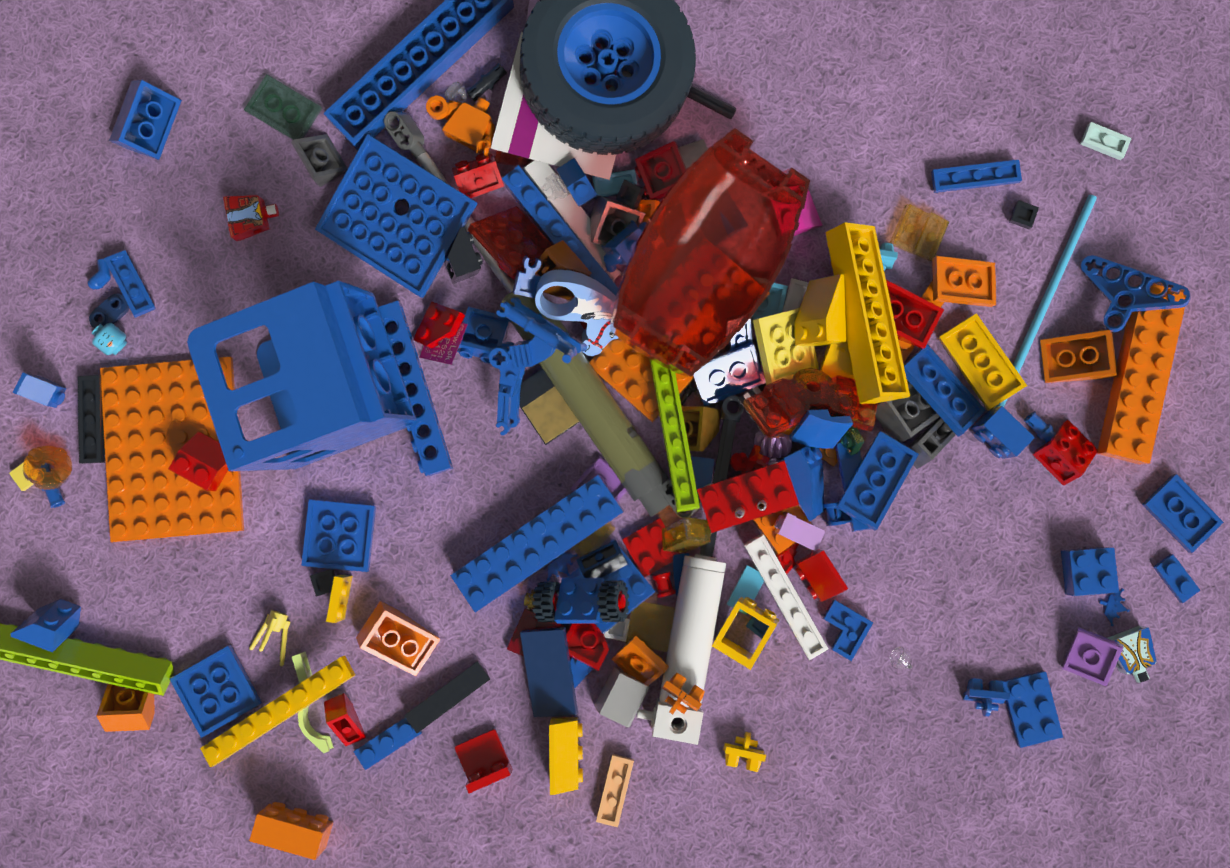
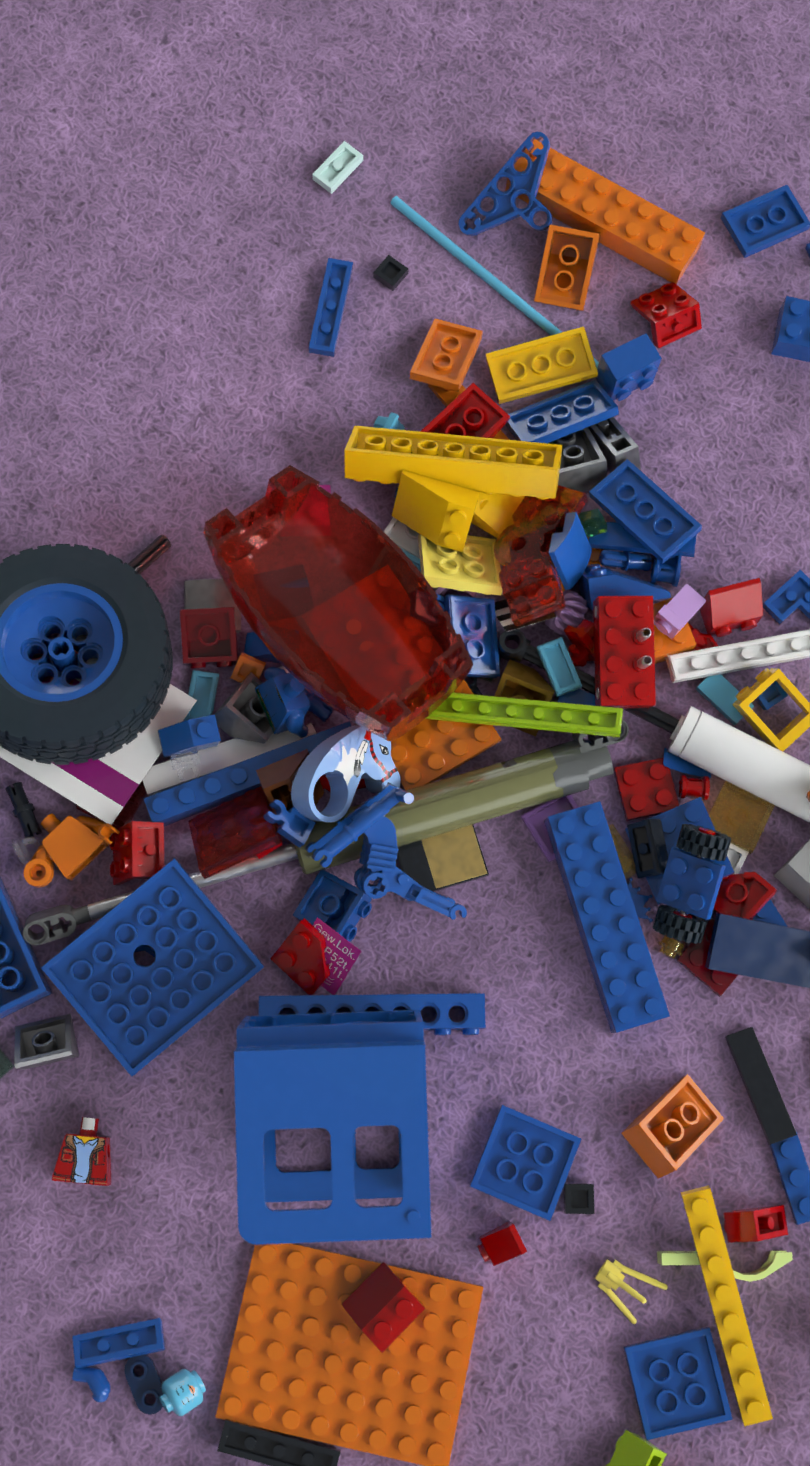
camera: 80 degrees left, 10 degrees down
yellow plate [326,574,353,623] -> none
black slope [445,226,483,284] -> none
orange plate [612,636,669,686] -> none
black plate [616,179,645,209] -> none
clear yellow brick [662,517,711,553] -> none
clear yellow slope [890,204,949,261] -> none
blue pin [1024,411,1056,443] -> none
none -> red slope [477,1221,528,1266]
none -> medium azure tile [536,637,582,698]
none -> blue axle [599,550,652,571]

